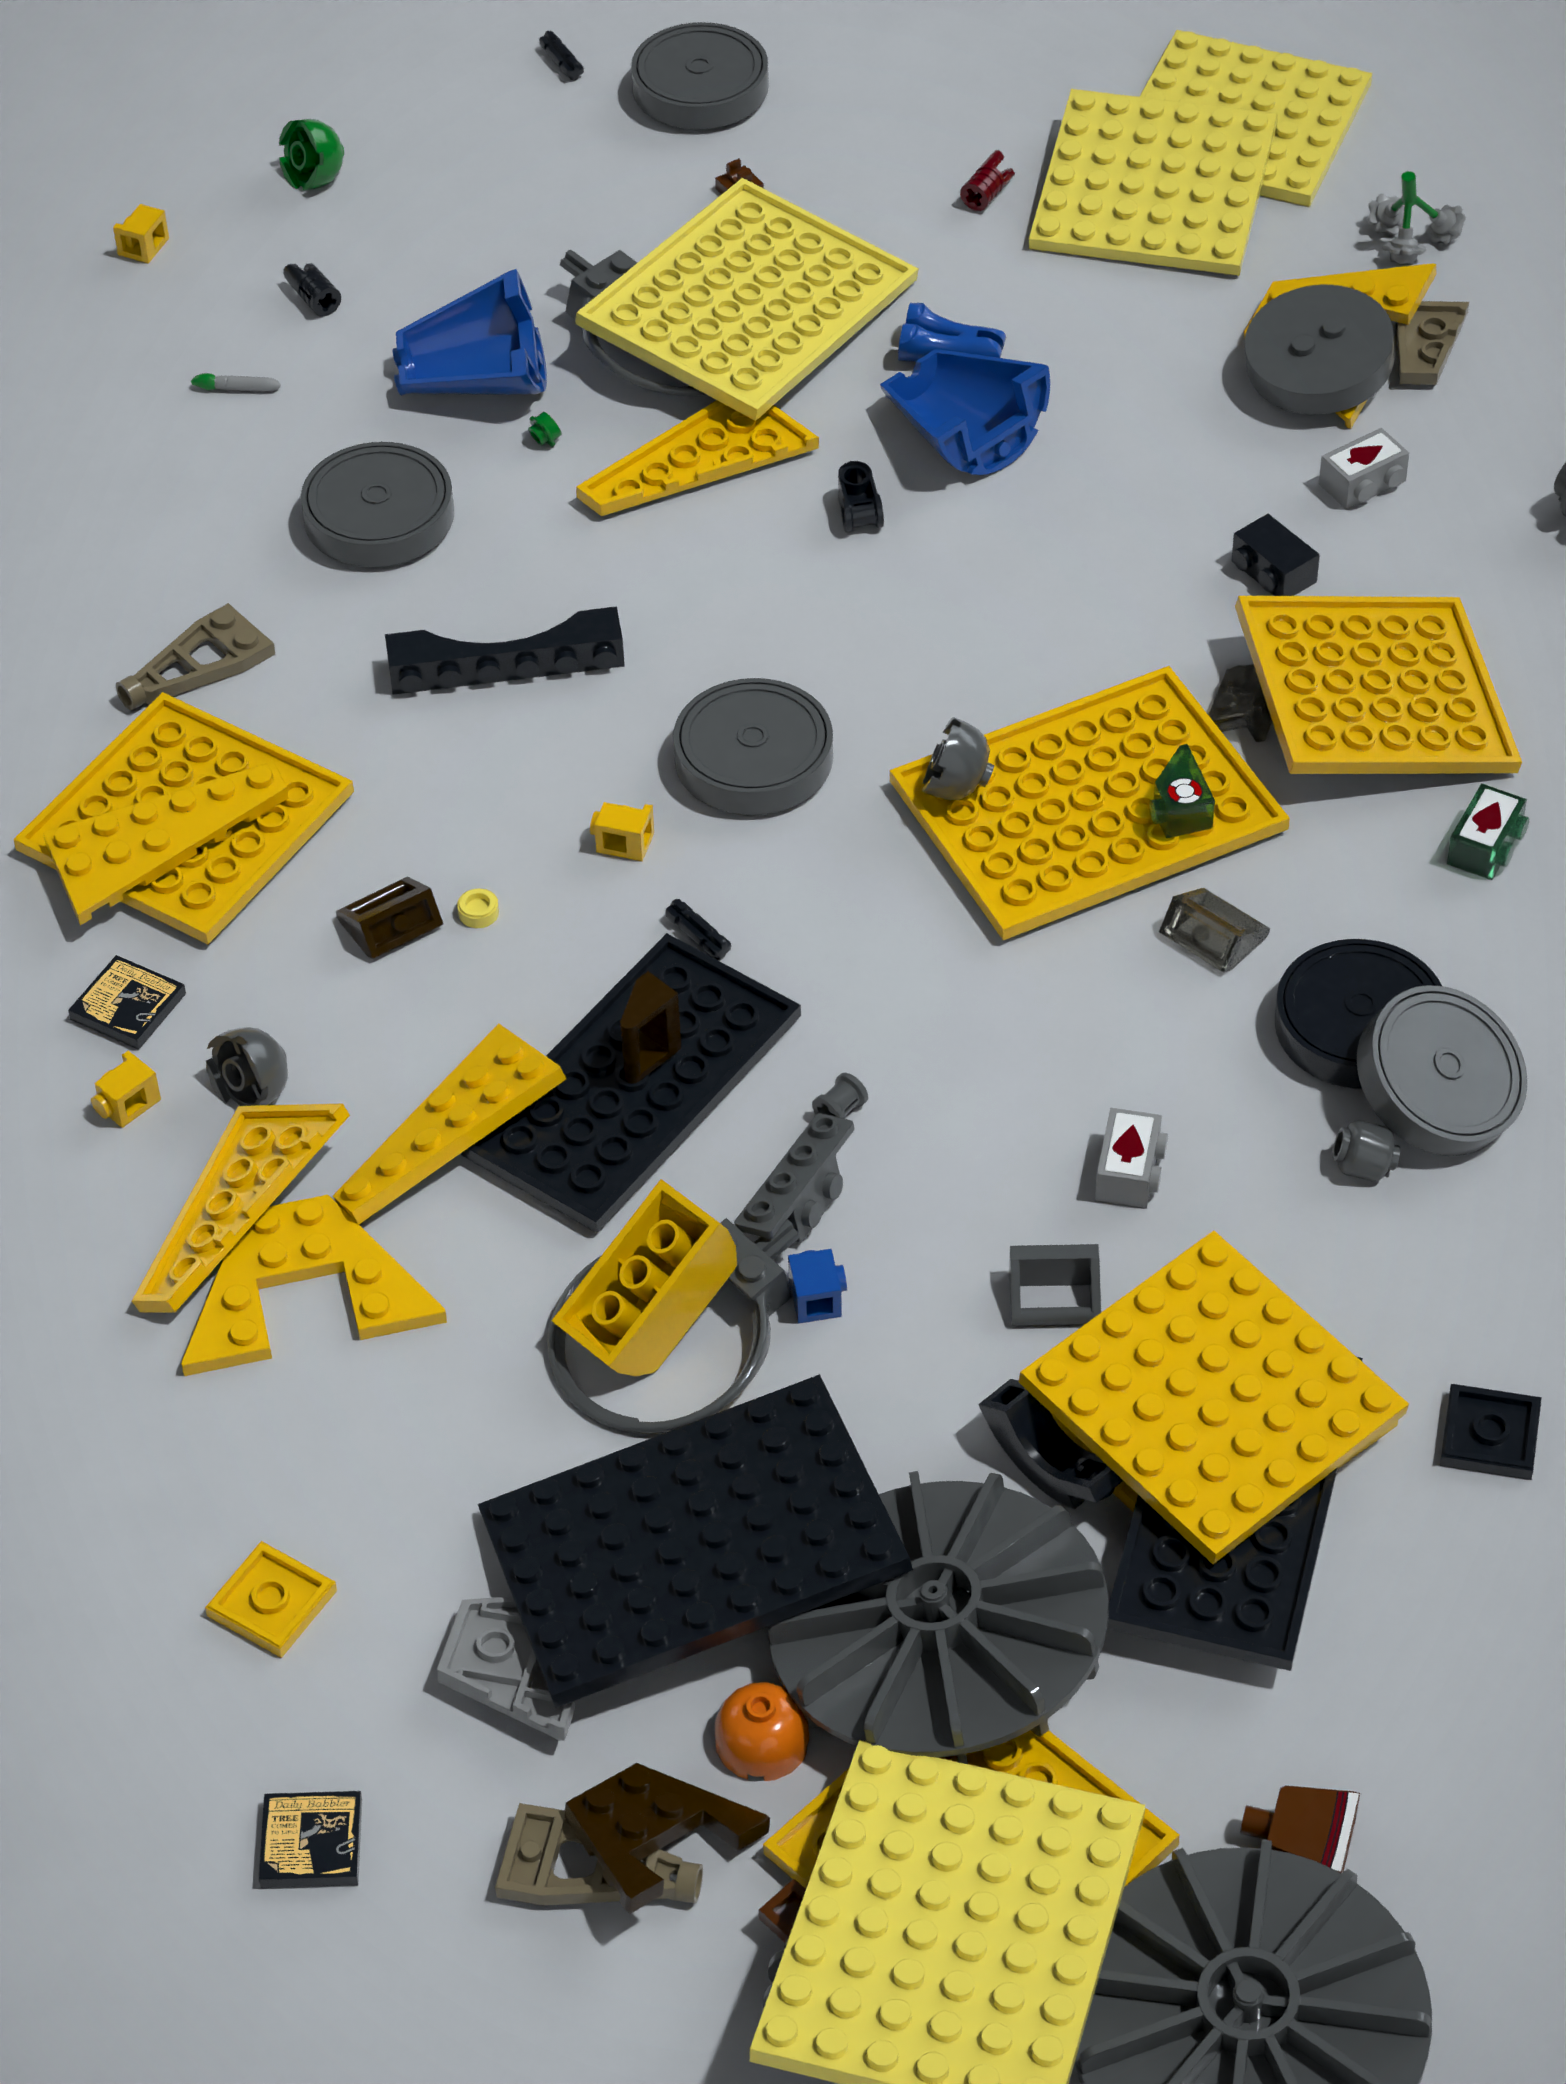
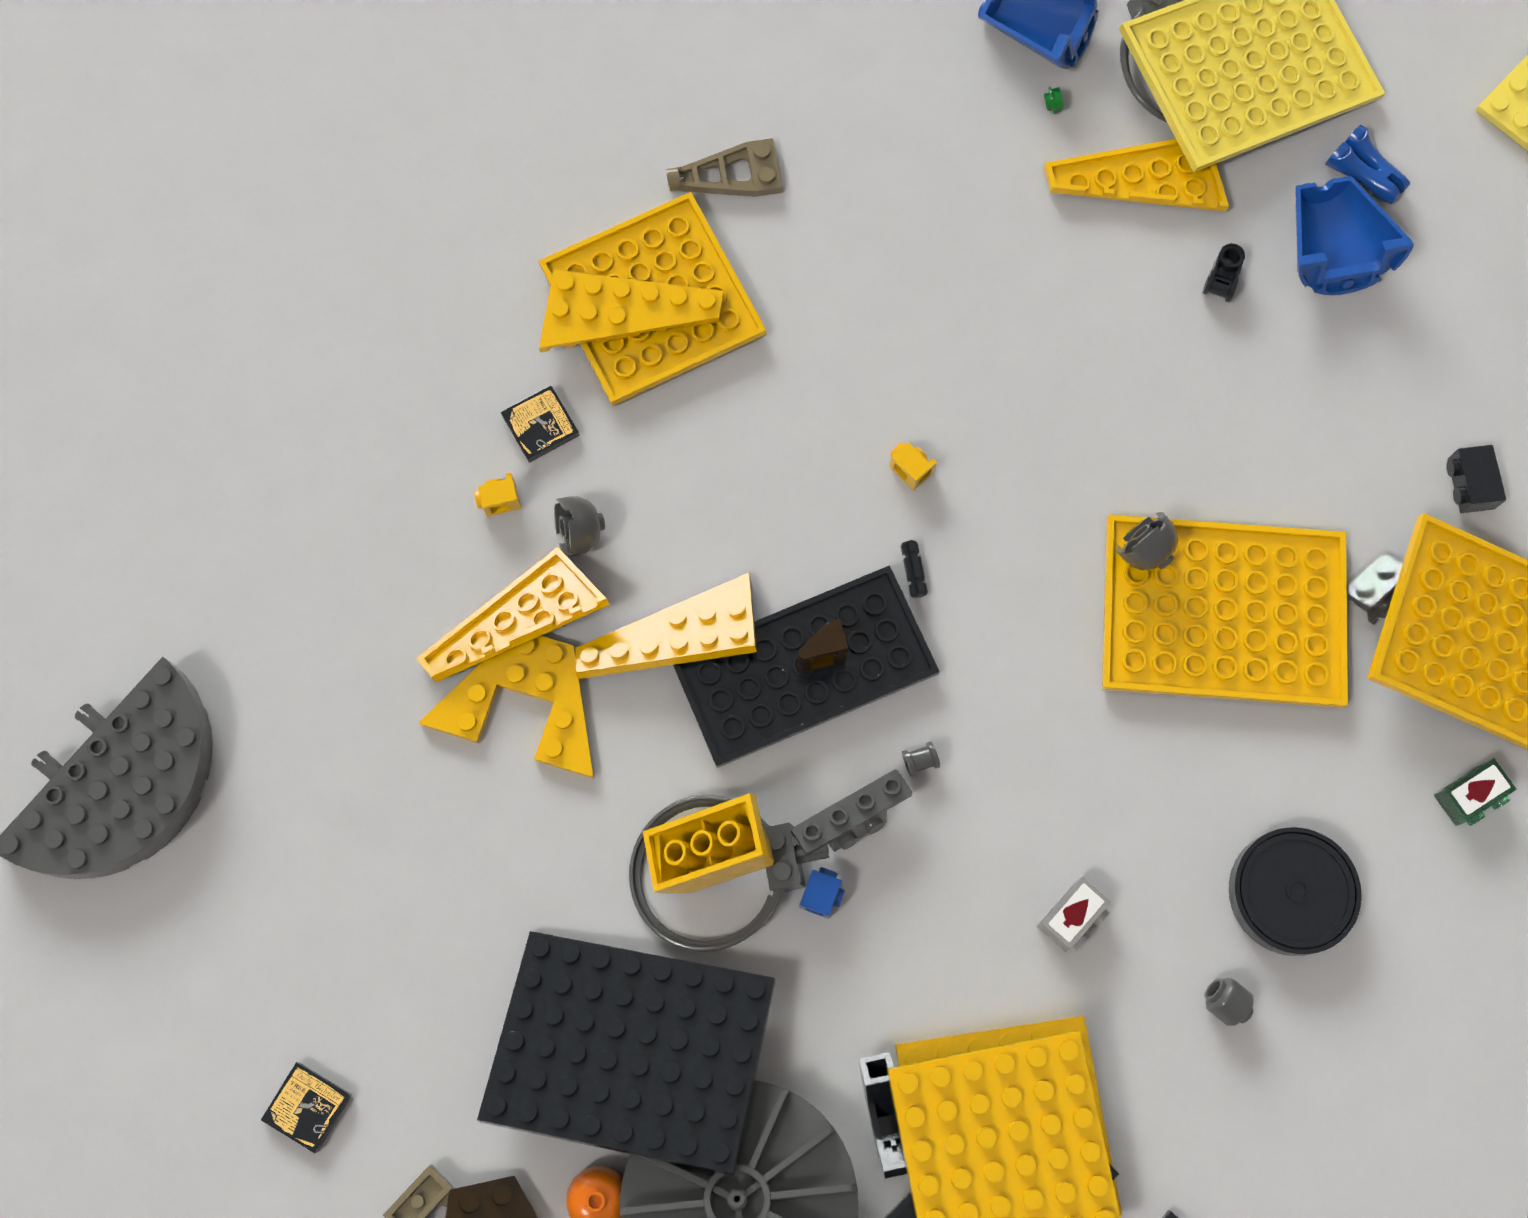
camera: 30 degrees right, 25 degrees up
yellow tile [205,1541,337,1658] -> none
dark grey brick [301,442,454,567] -> none
dark brown tile [336,876,444,959] -> none
black arch [385,606,625,695] -> none
light grey wing [437,1596,575,1741] -> none
light yellow tile [457,888,499,928] -> none
dark grey brick [673,678,833,815] -> none
dark red hinge [960,150,1015,211] -> none
dark grey tile [1009,1244,1101,1326] -> none
clear green slope [1149,744,1215,839] -> none
clear smoke tile [1159,888,1270,972] -> none
brick [1357,985,1527,1156] -> none

